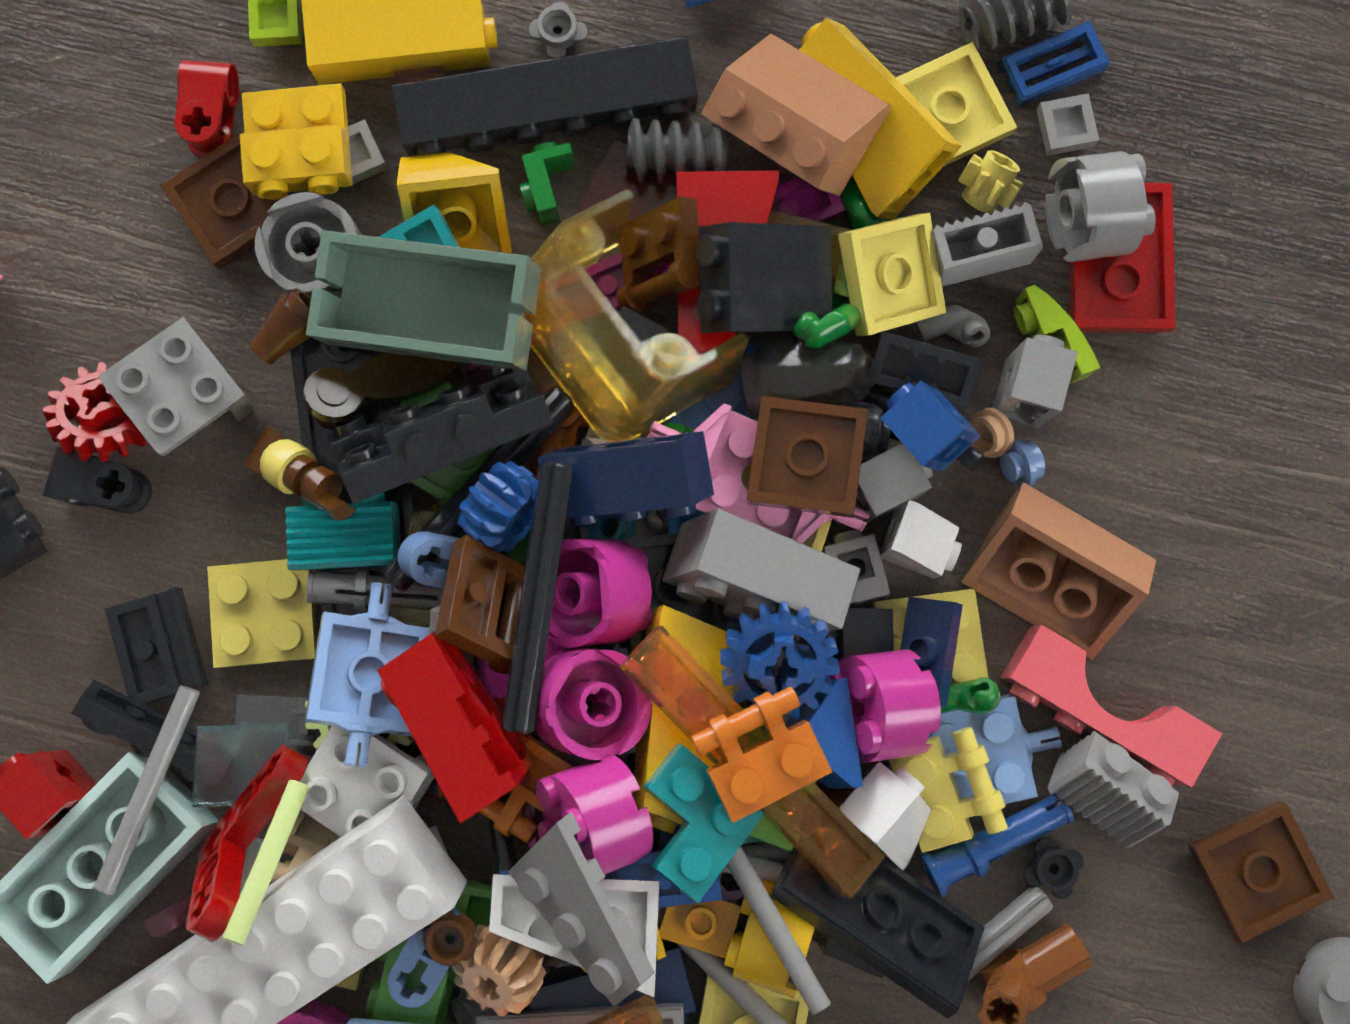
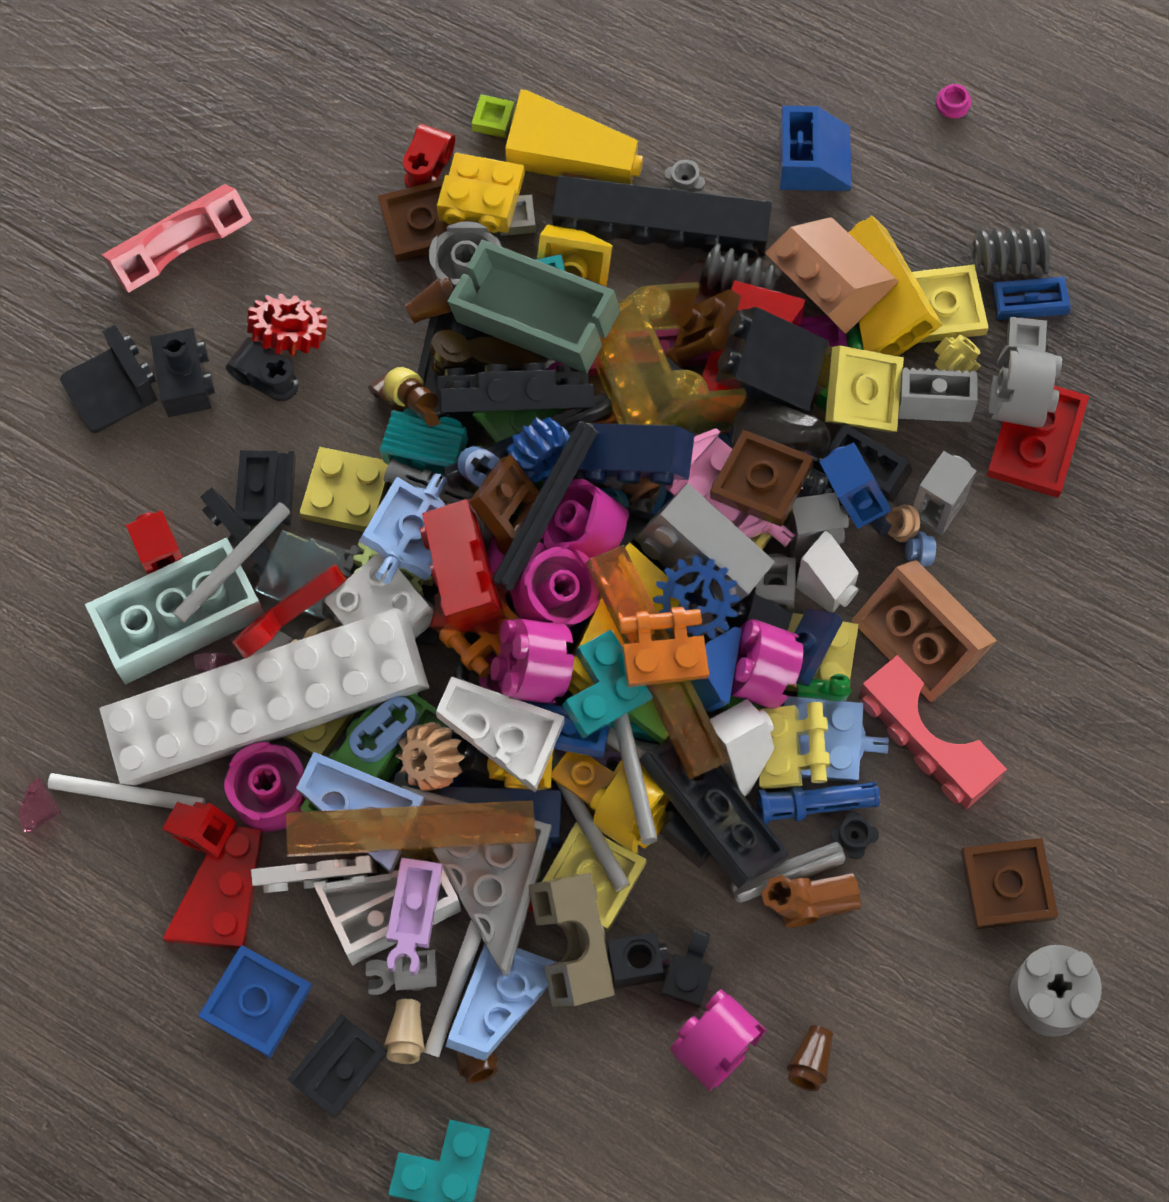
camera: 20 degrees right, 15 degrees down
light grey bracket [99,317,254,456] -> none
yellowish green bar [222,780,309,946] -> none
reddish brown plate [423,911,478,966] -> none
light grey wing [508,812,655,1006] -> none
green bracket [519,142,575,226] -> none
green arm [794,304,860,348] -> none
light grey arm [913,305,990,348] -> none
lime slope [1013,285,1100,384] -> none
light grey brick [1048,731,1179,848] -> none

